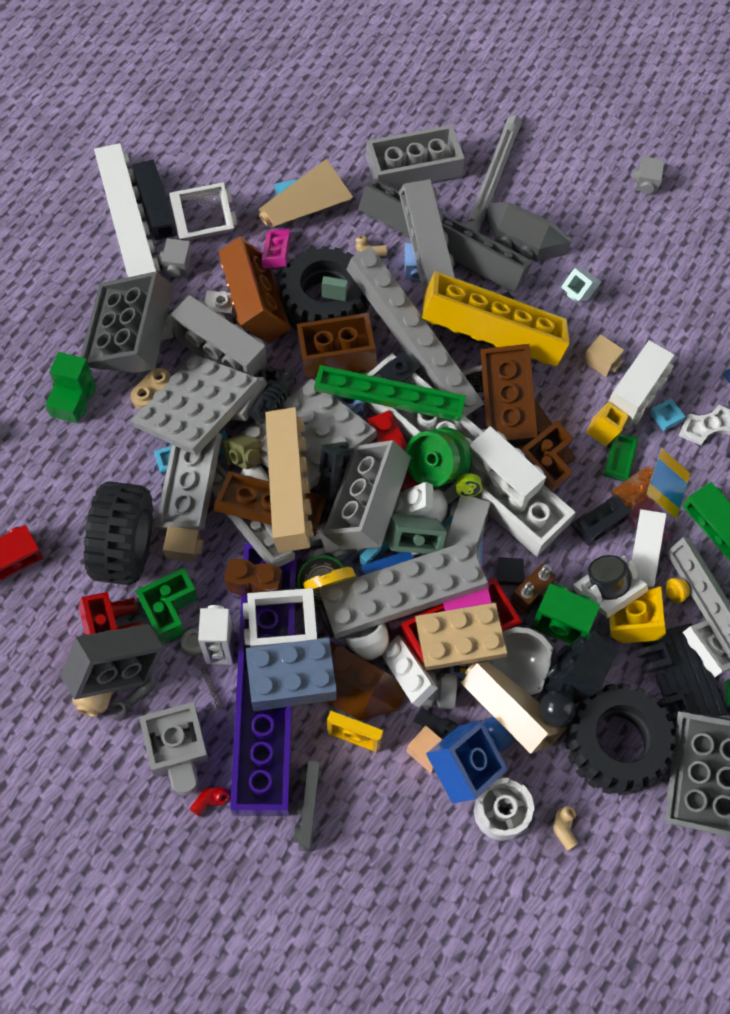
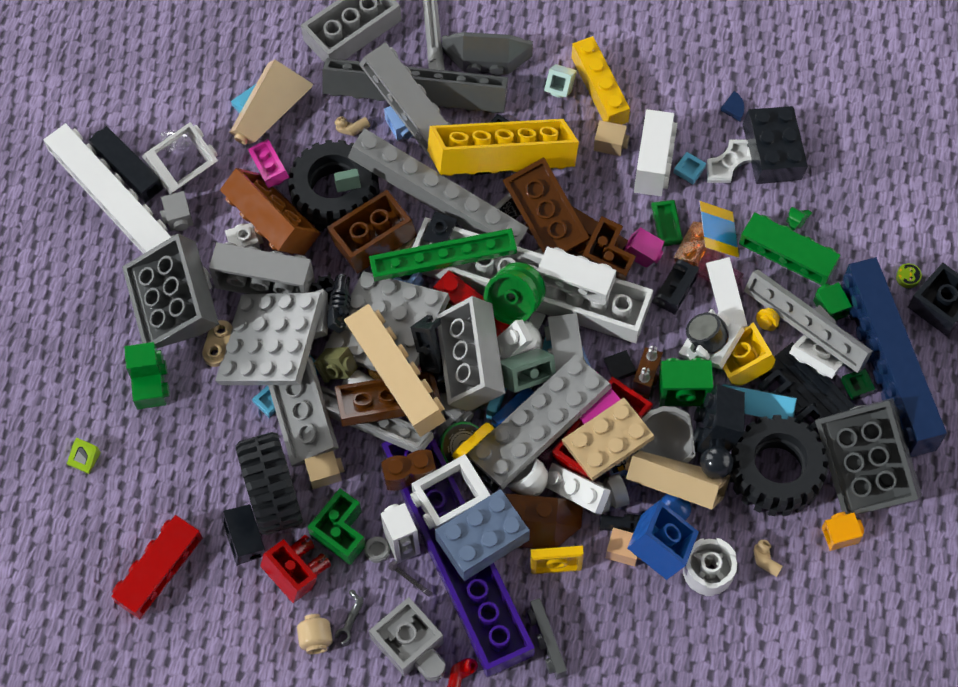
camera: 20 degrees left, 0 degrees up
dark grey brick [60,624,164,700] -> none
lime tile [455,473,482,497] -> none
yellow brick [586,402,628,447] -> none
none -> black hinge [222,504,265,566]
none -> yellow brick [571,36,630,125]
none -> dark pink brick [624,227,664,268]
none -> medium azure tile [722,384,797,420]
none -> light orange brick [822,512,864,551]

